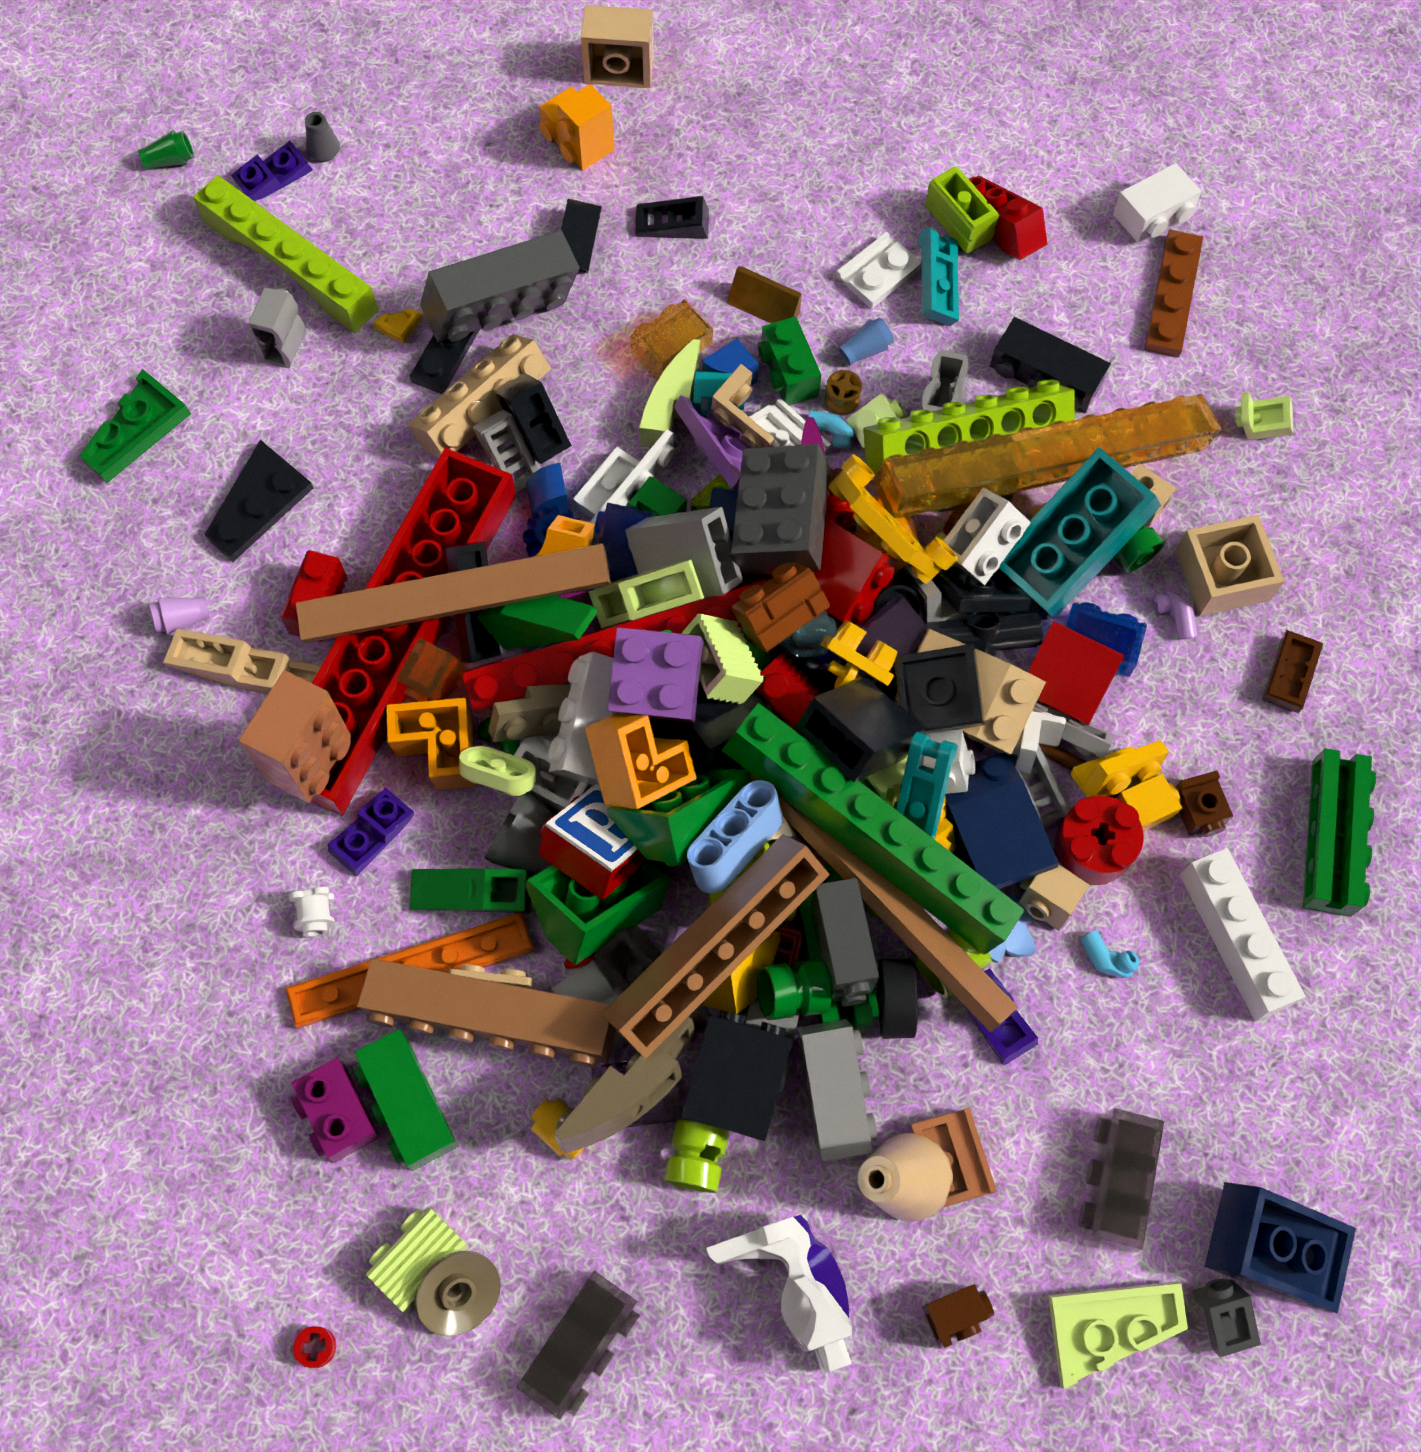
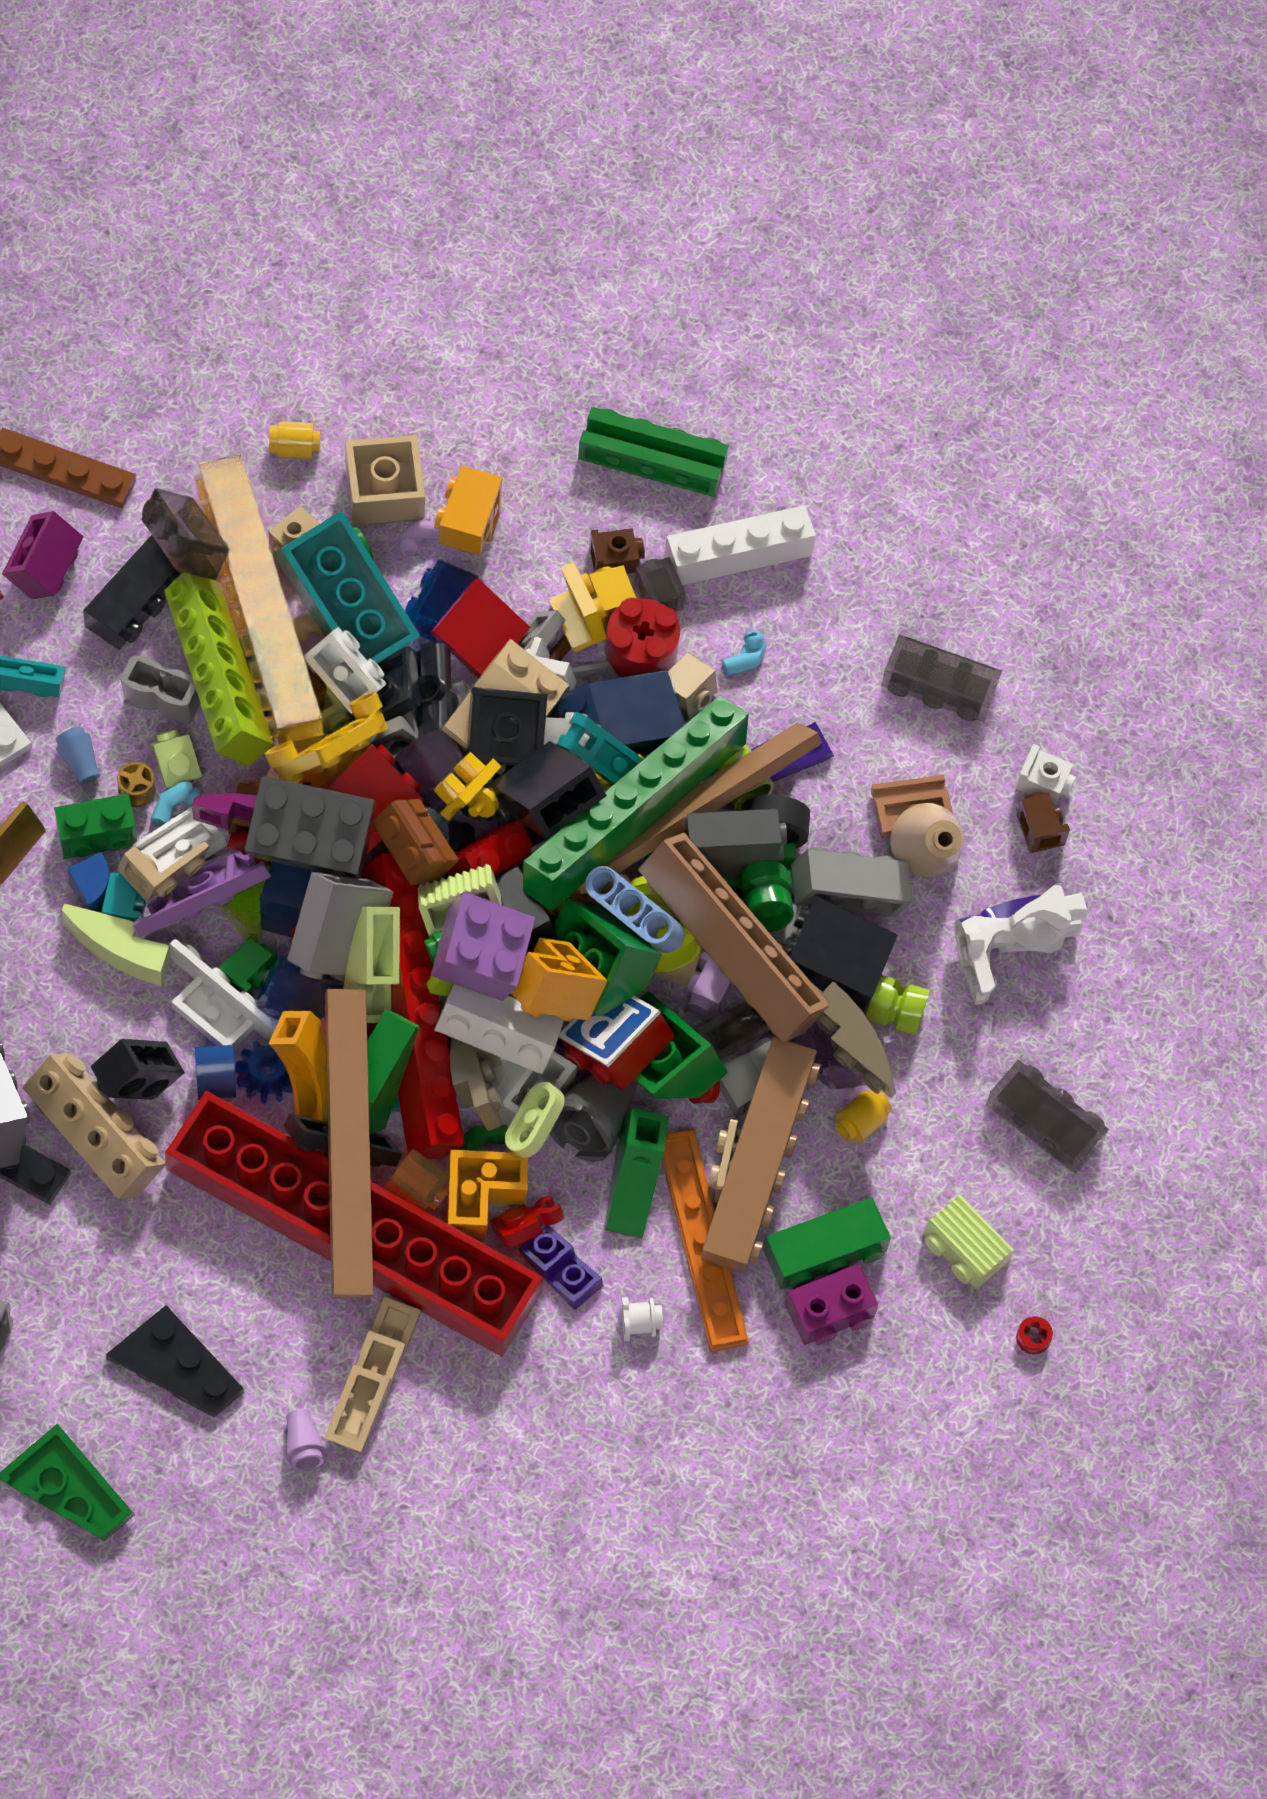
camera: 90 degrees left, 5 degrees down
nougat brick [238,670,351,803] -> none
red brick [279,550,349,642] -> none
dark tan dish [415,1251,501,1336] -> none
light grey slope [473,410,539,494] -> none
clear yellow brick [630,299,713,382] -> none
yellowish green wing [1048,1281,1188,1389] -> none
dark grey bracket [1193,1279,1261,1357] -> none
dark blue slope [1204,1182,1356,1313] -> none
yellowish green bracket [1235,391,1293,440] -> none
reddish brown plate [1262,630,1323,714] -> none
none -> magenta brick [2,511,84,599]
none -> clear smoke brick [141,488,230,580]
none -> yellow brick [269,422,321,459]
none -> light orange brick [434,465,503,555]
none -> red plate [490,1195,564,1250]
none -> clear smoke brick [634,557,686,612]
none -> white brick [1015,744,1076,805]

